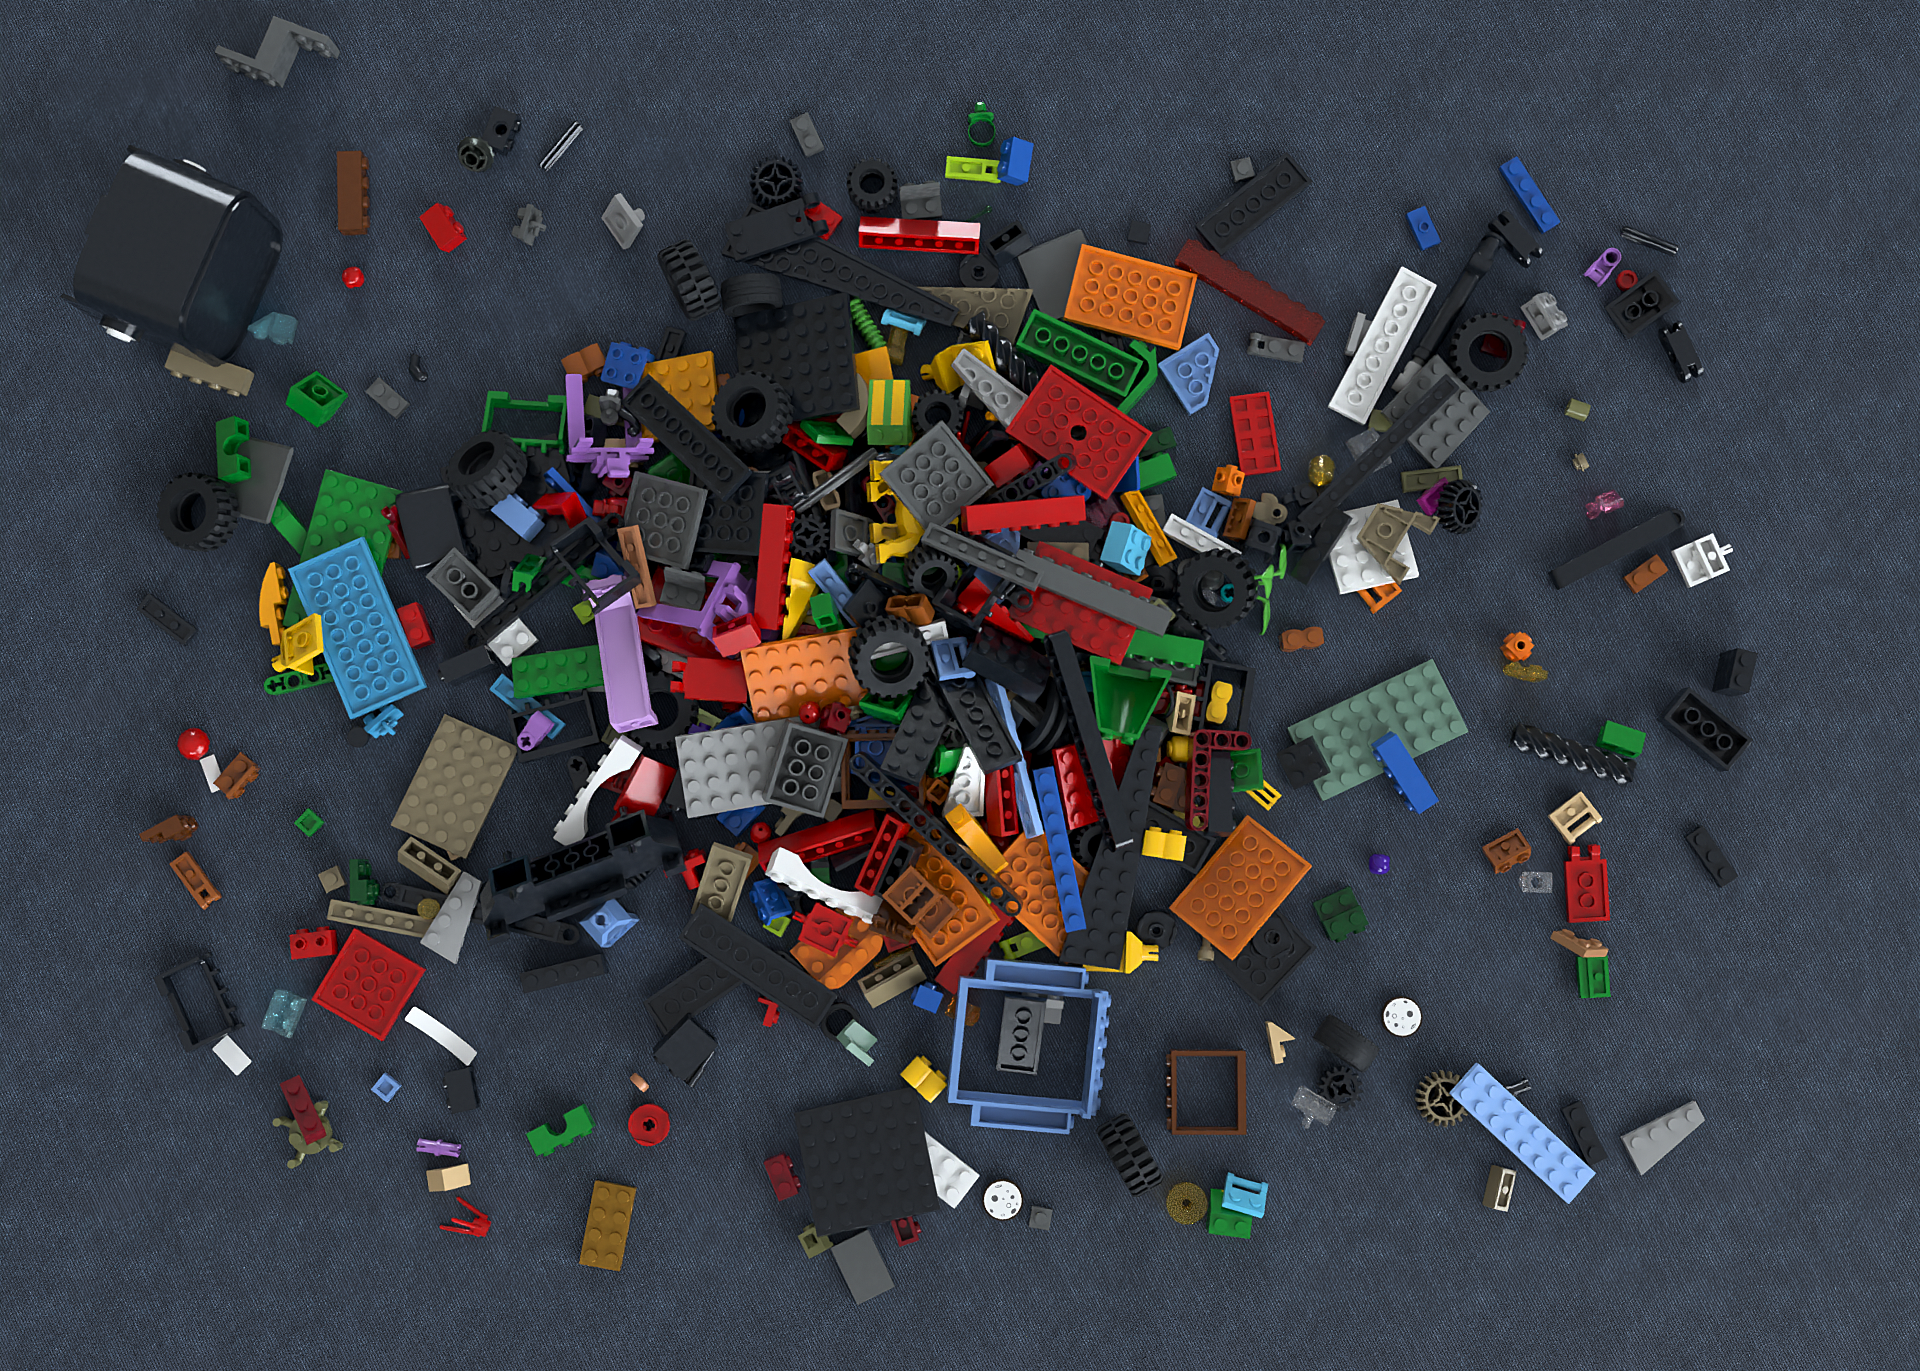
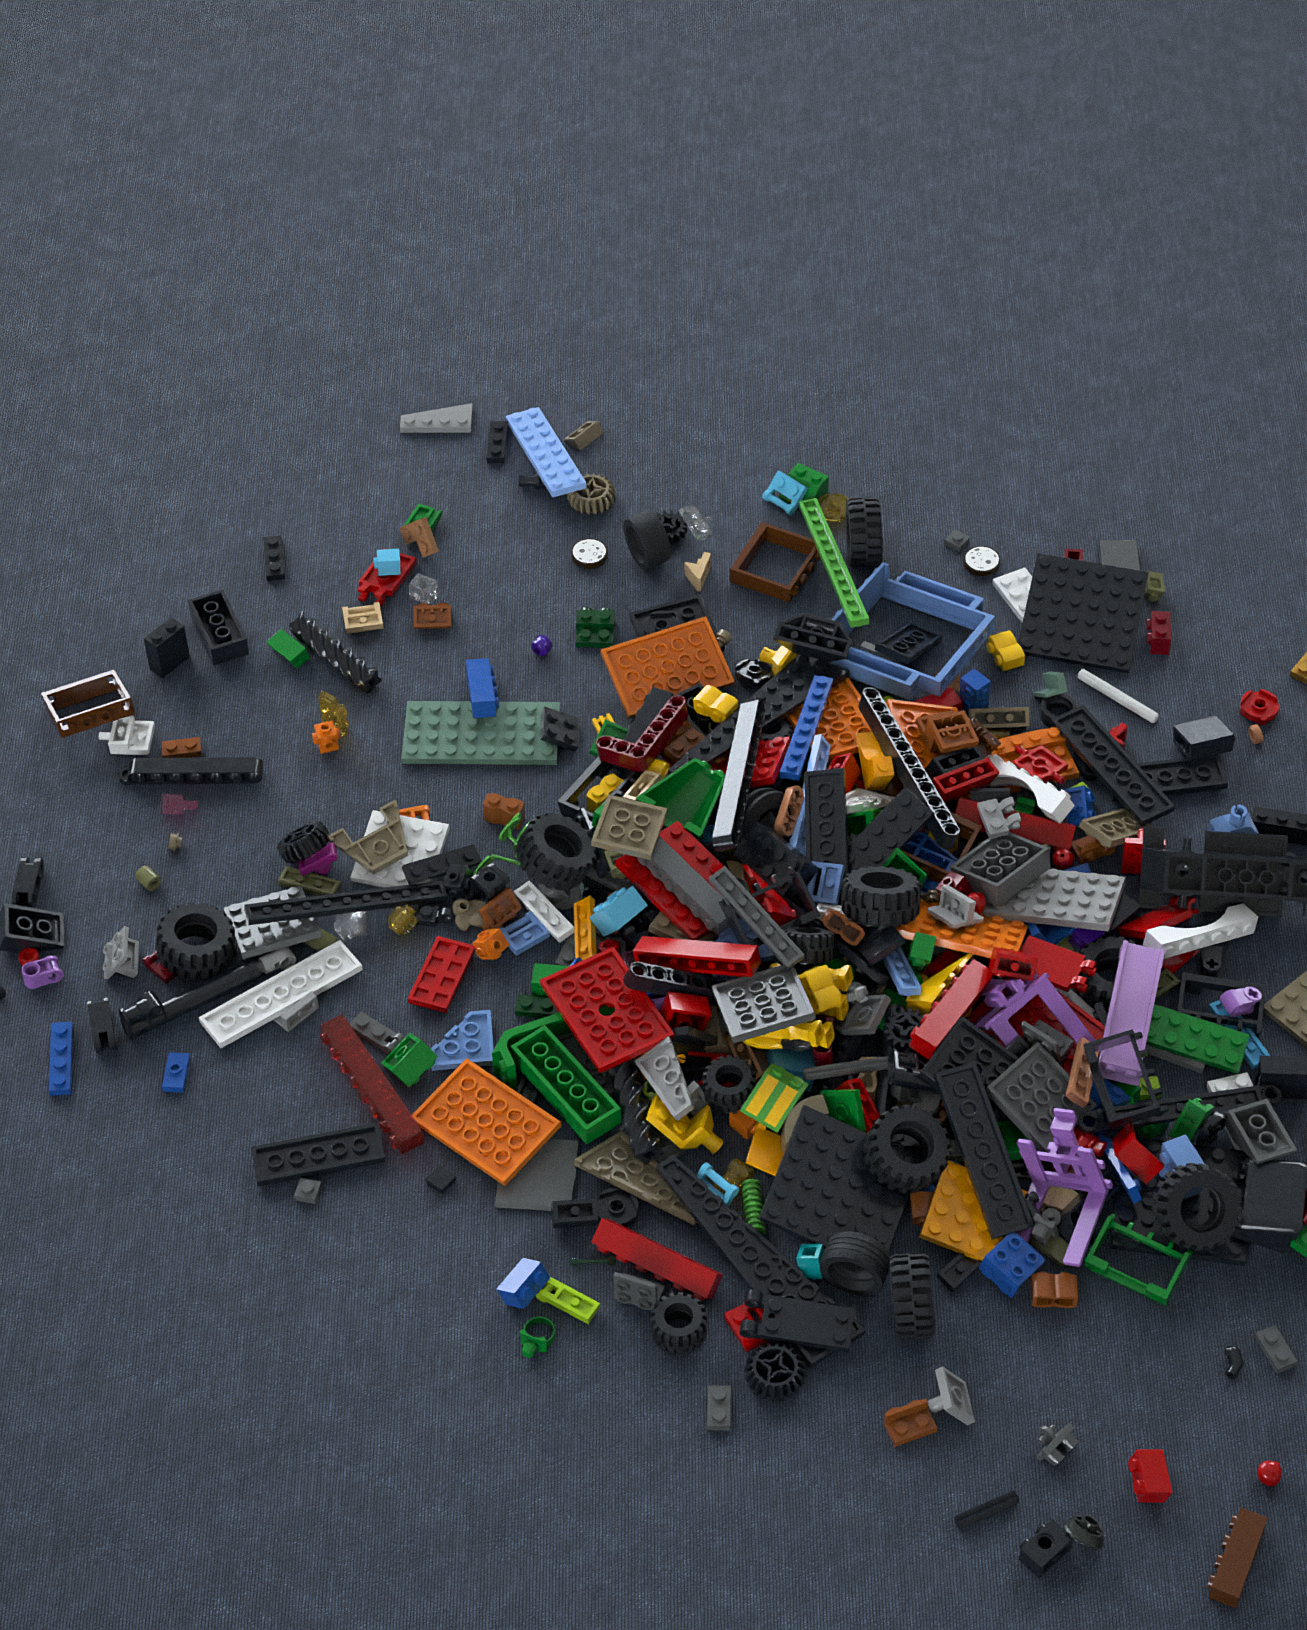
camera: 150 degrees left, 35 degrees down
none -> reddish brown window [41,670,135,738]
none -> medium azure brick [374,549,401,576]
none -> green slope [381,1033,438,1087]
none -> dark tan plate [591,794,667,860]
none -> black wedge [773,613,852,662]
none -> nougat beam [774,786,804,837]
none -> teal brick [796,1244,824,1280]
none -> yellow brick [798,964,841,1014]
none -> bright green plate [799,498,869,628]
none -> dark orange bracket [884,1398,937,1447]
none -> light grey bracket [927,885,984,929]
none -> light grey plate [977,797,1021,839]
none -> white axle [1078,669,1159,723]

